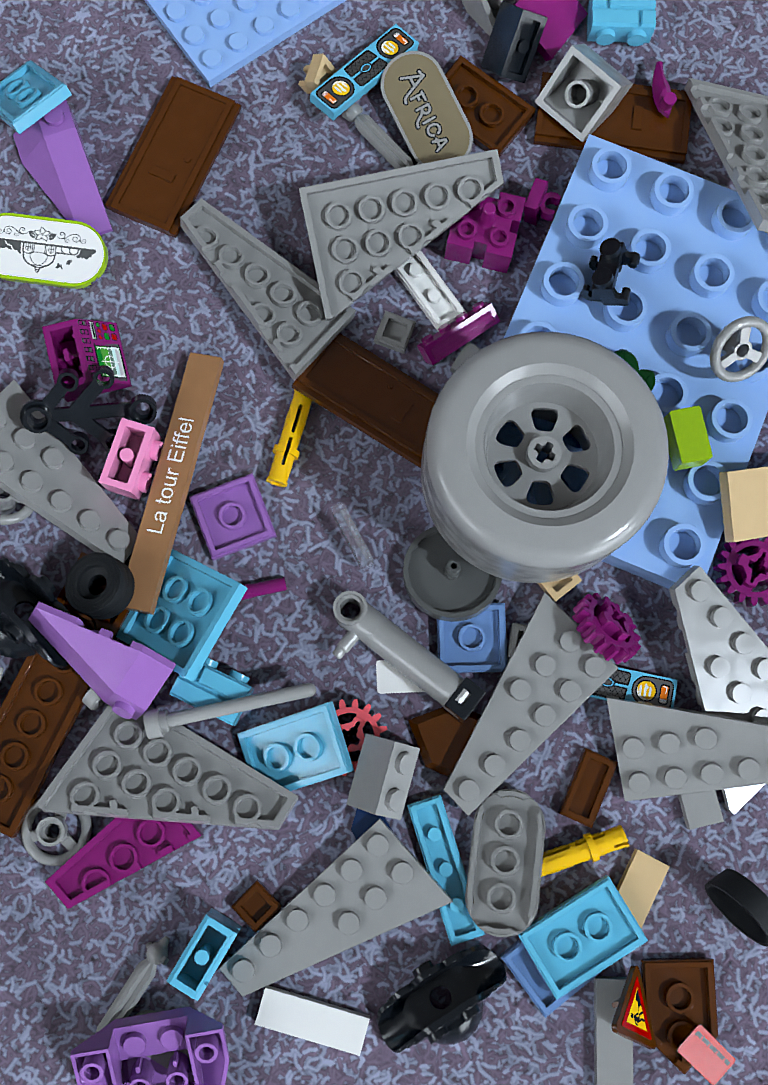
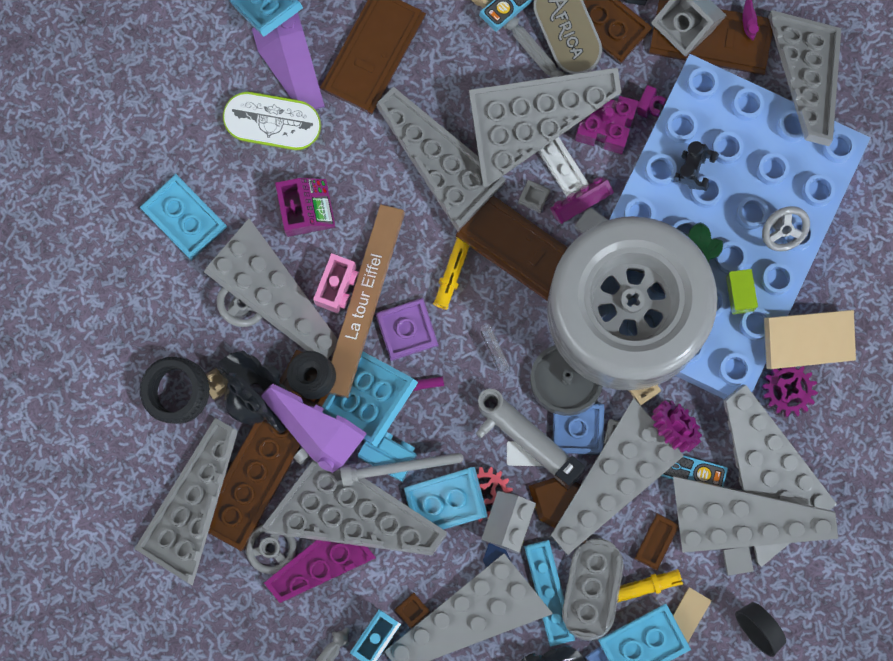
camera: 10 degrees right, 0 degrees up
black plant [20,365,157,455] -> none

